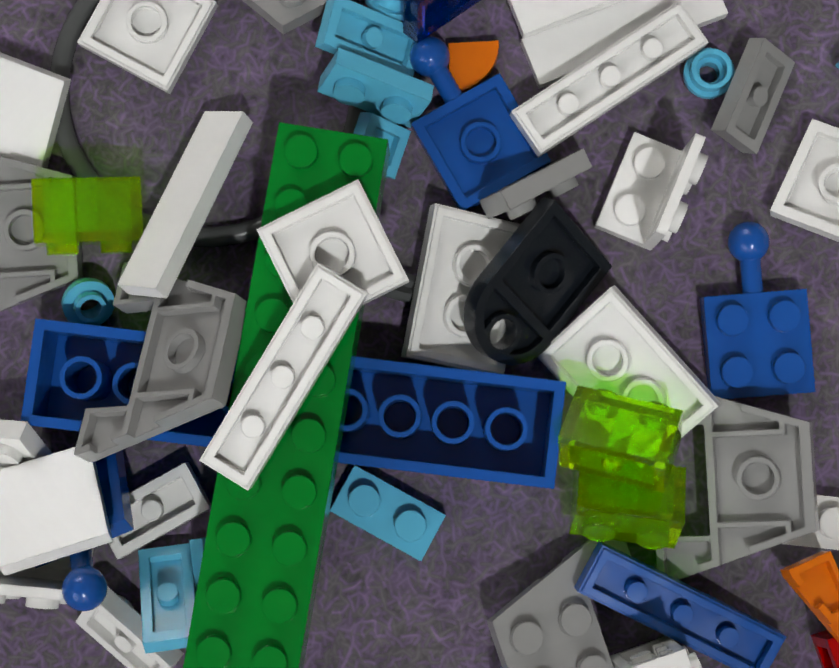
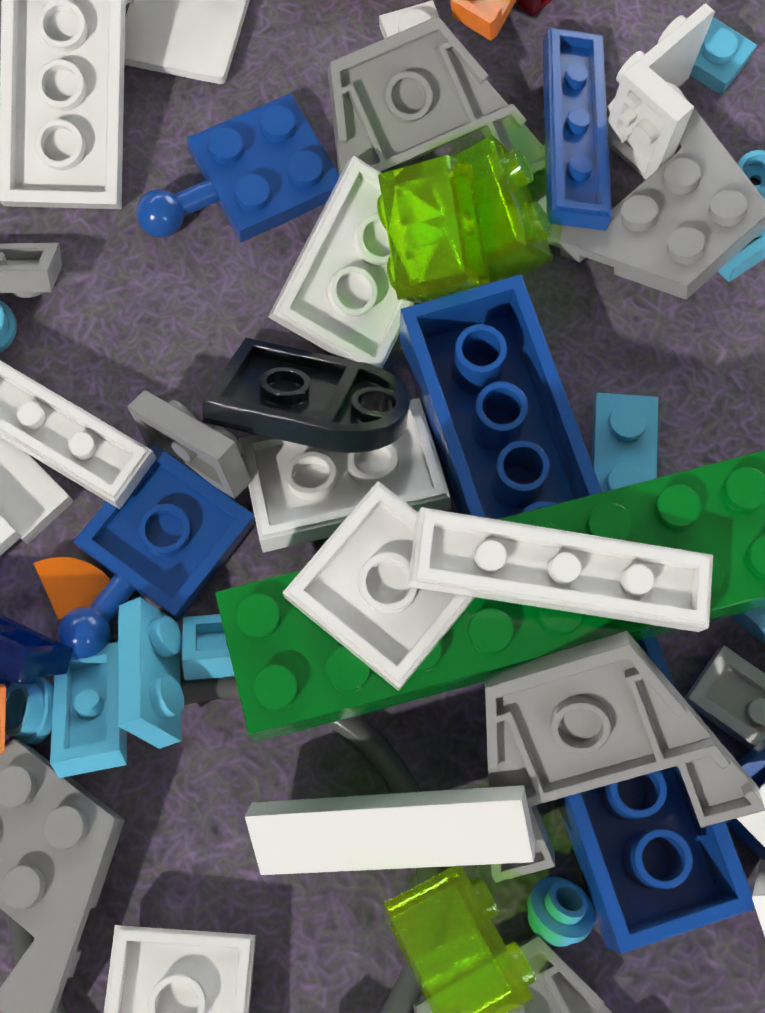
camera: 120 degrees left, 10 degrees down
white bracket [594,132,708,251] -> none

